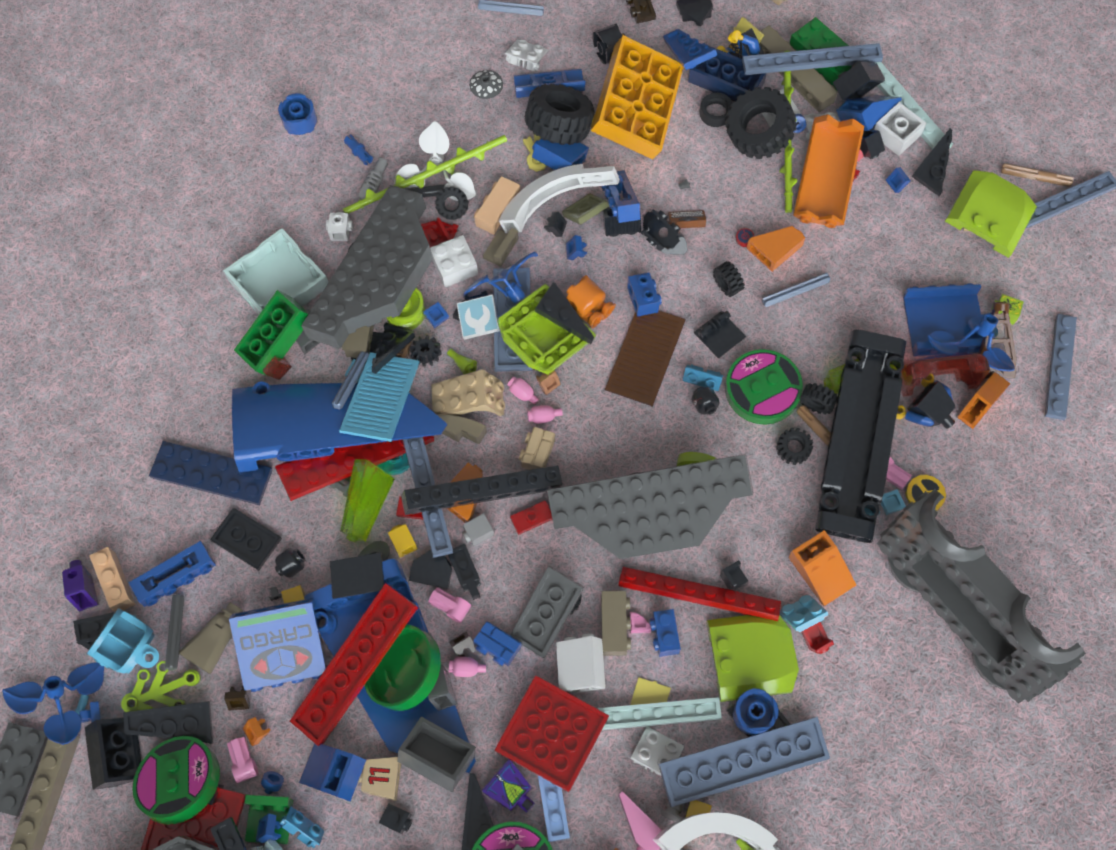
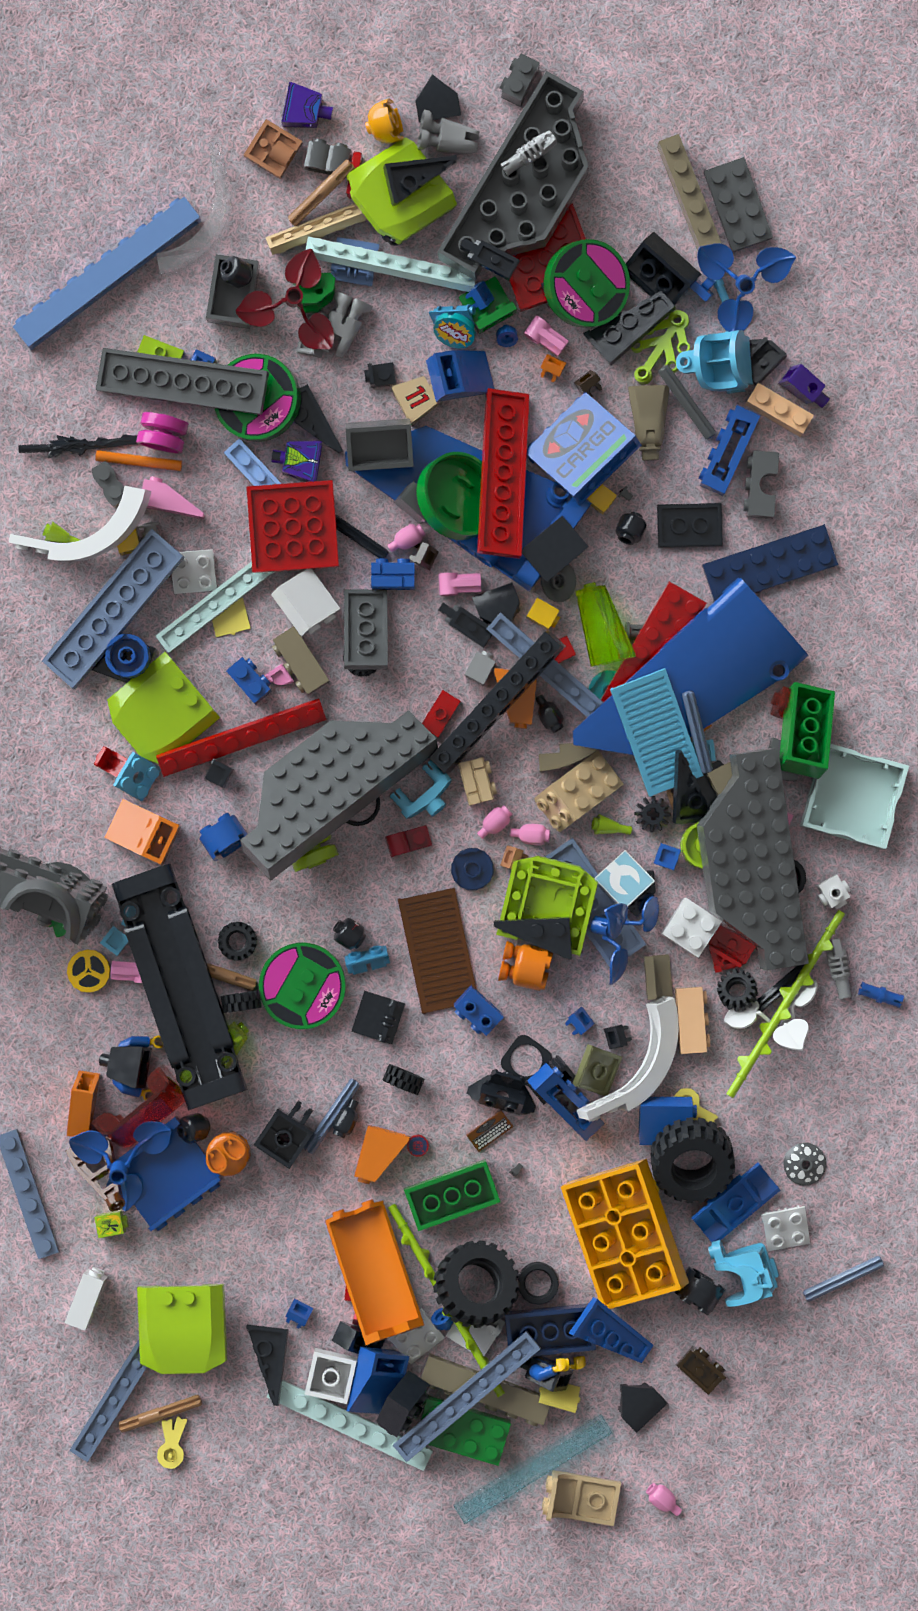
camera: 140 degrees right, 20 degrees up
none -> white brick [65,1267,108,1331]
none -> light yellow piece [157,1416,187,1469]
none -> black head [177,1113,211,1144]
none -> blue brick [199,813,248,861]
none -> orange piece [206,1131,251,1176]
none -> black hinge [254,1100,315,1169]
none -> black plant [333,1099,359,1139]
none -> black axle [335,514,389,559]
none -> dark red plate [385,825,432,858]
none -> medium azure connector [390,760,452,819]
none -> green brick [404,1159,500,1231]
none -> tile [433,313,476,349]
none -> dark blue tile [451,848,494,890]
none -> clear light blue tile [453,1414,613,1524]
none -> black piece [501,1035,552,1086]
none -> black plant [536,695,564,733]
none -> medium azure animal [708,1240,779,1307]
none -> dark grey arch [743,450,779,519]

